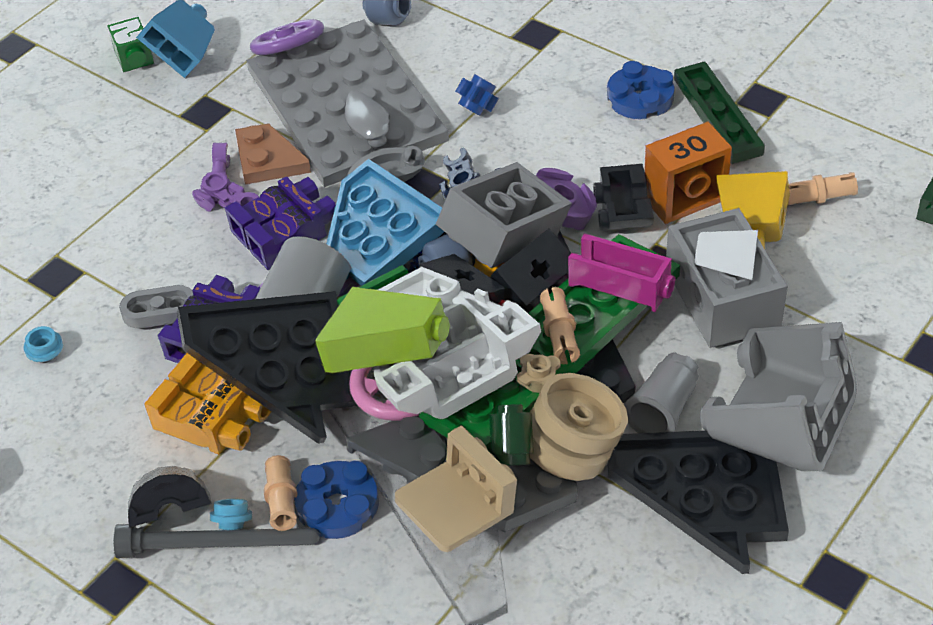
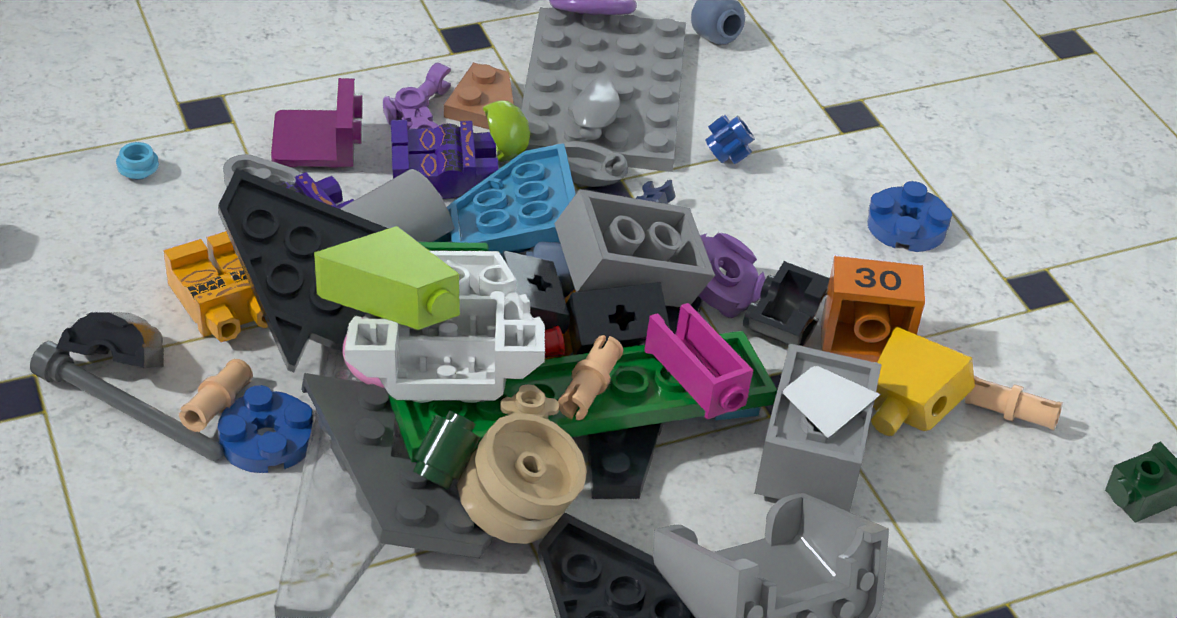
camera: 25 degrees right, 5 degrees down
medium azure plate [210,499,252,530] -> none
tan bracket [395,425,517,552] -> none
light grey plant [624,352,699,433] -> none
dark green plate [674,61,765,164] -> none
none -> magenta bracket [271,78,363,168]
none -> lime hair [483,100,531,162]

